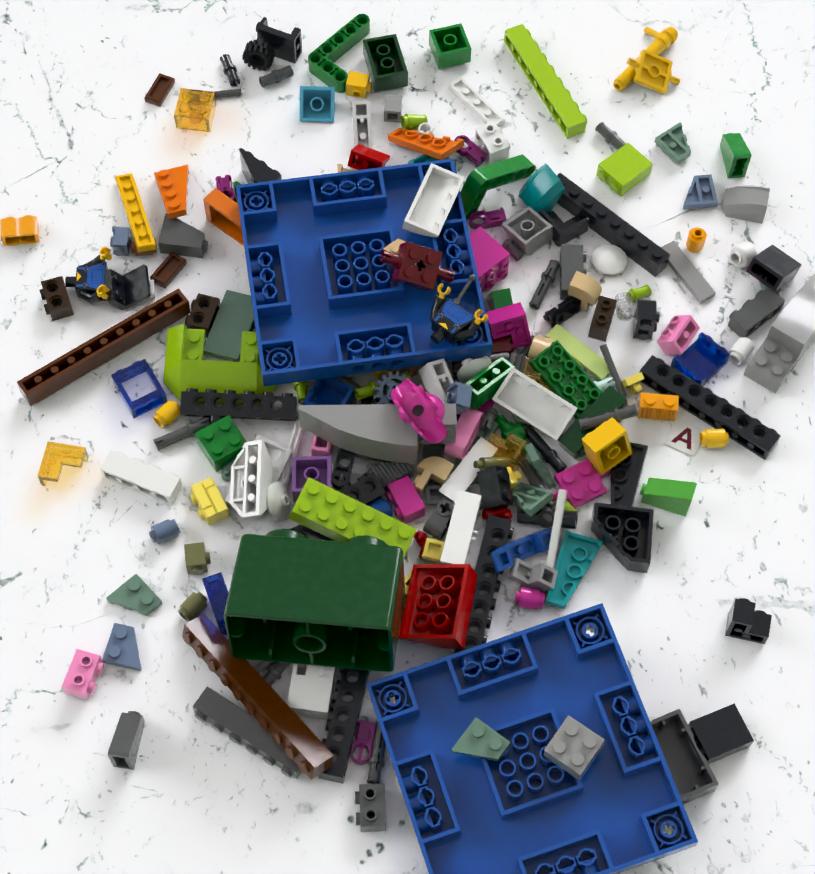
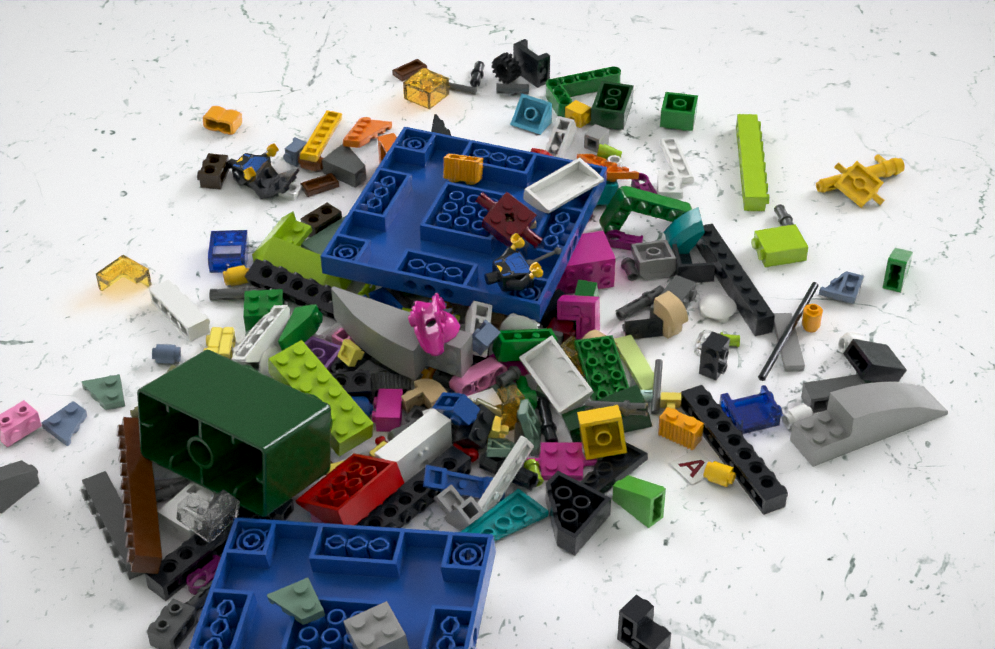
camera: 30 degrees right, 20 degrees down
reddish brown brick [17,288,191,406] -> none
dark pink brick [515,587,545,610] -> none
dark brown brick [588,295,617,342] -> none
sand green wing [654,122,691,164] -> none
bright pink brick [657,315,700,355] -> none
light grey slope [722,185,770,224] -> none
none -> clear brick [176,490,240,543]
none -> green slope [278,304,323,351]
none -> light yellow tile [337,339,364,367]
none -> blue brick [432,392,480,426]
none -> light orange brick [443,154,483,185]
none -> black piece [758,282,819,381]

